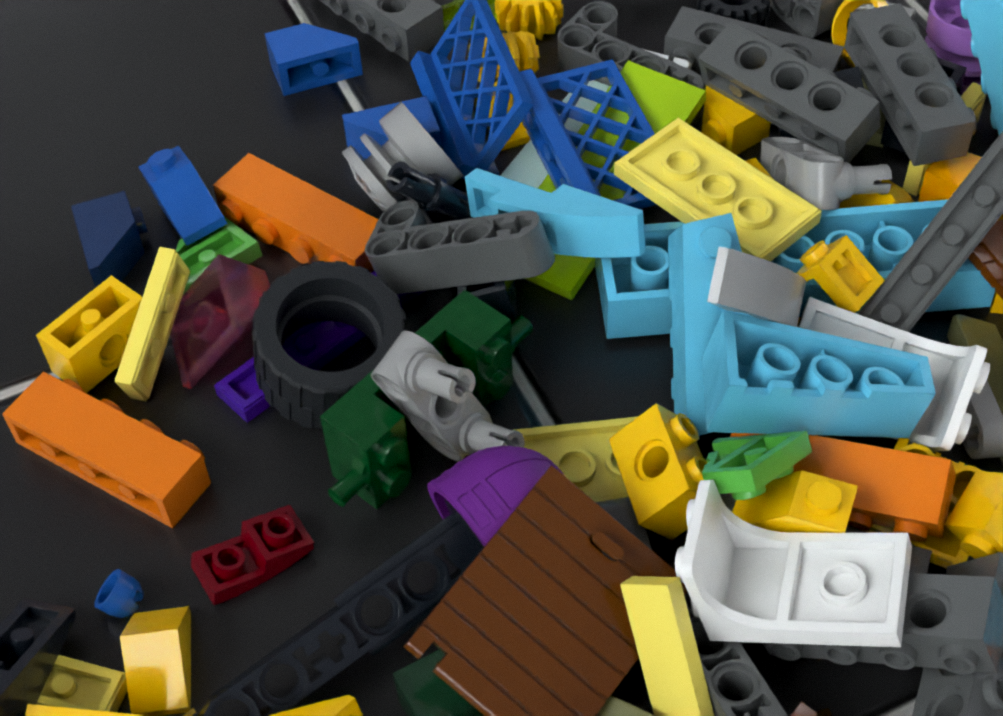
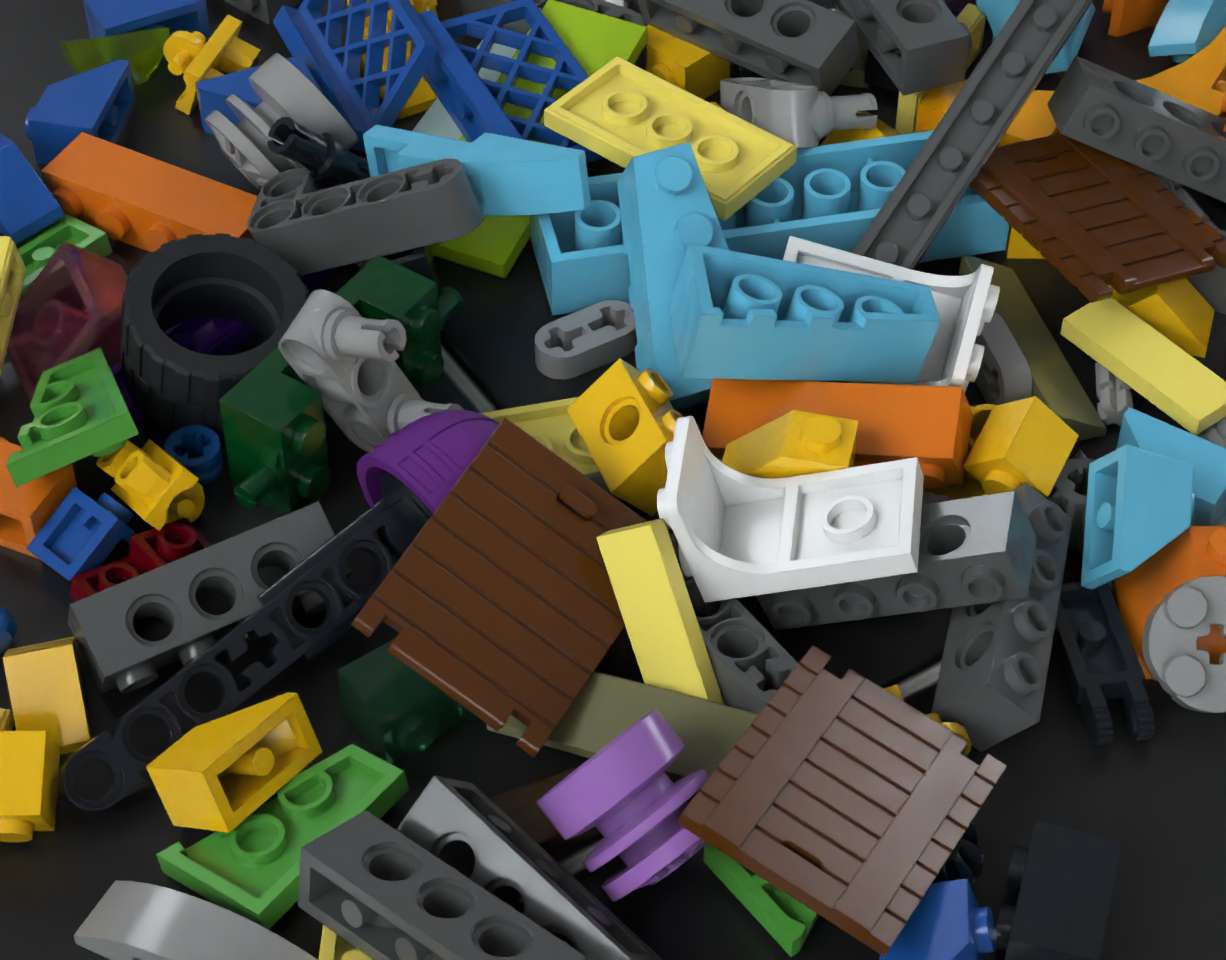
camera: 10 degrees left, 5 degrees down
bright green wing [702,431,812,500] -> none
light grey slope [707,247,806,327] -> none
yellow bracket [797,235,885,313] -> none
none -> bright green wing [6,347,139,487]
none -> blue slope [25,59,137,165]
none -> blue bracket [26,487,138,583]
none -> clear neon green tile [60,27,169,86]
none -> dark grey brick [67,501,353,694]
none -> yellow hips [96,439,205,531]
none -> yellow hips [163,14,262,115]
none -> blue bush [164,425,224,486]
none -> light grey beam [535,300,637,380]

